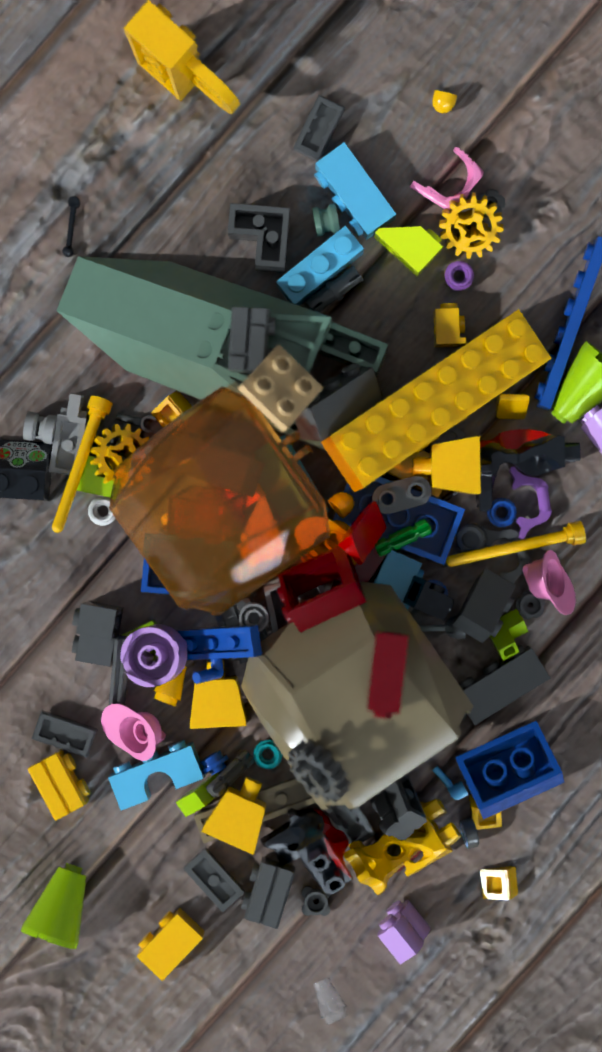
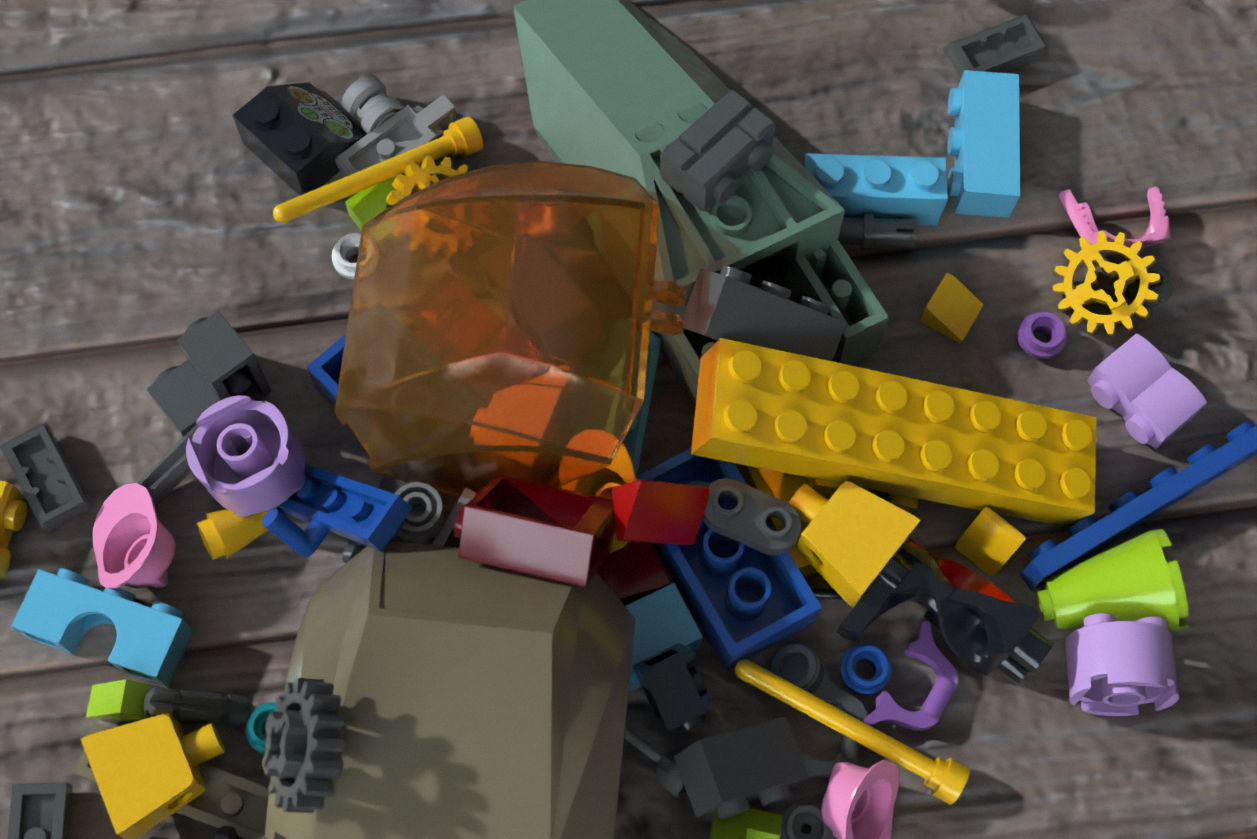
camera: 35 degrees right, 20 degrees down
yellow torso [190,660,247,729] -> none
blue plate [200,750,229,776] -> none
dark grey brick [228,203,290,273] -> none
tan plate [238,344,324,432] -> none
sand green wheel [312,204,340,237] -> none
yellow hinge [328,492,354,518] -> none
dark red window [367,630,409,719] -> none
neon yellow slope [374,226,443,277] -> none
green axle [374,519,432,556] -> none
yellow hinge [432,90,457,113] -> none
yellow brick [433,303,466,347] -> none
none -> yellow slope [919,272,984,344]
none -> lavender brick [1087,333,1207,450]

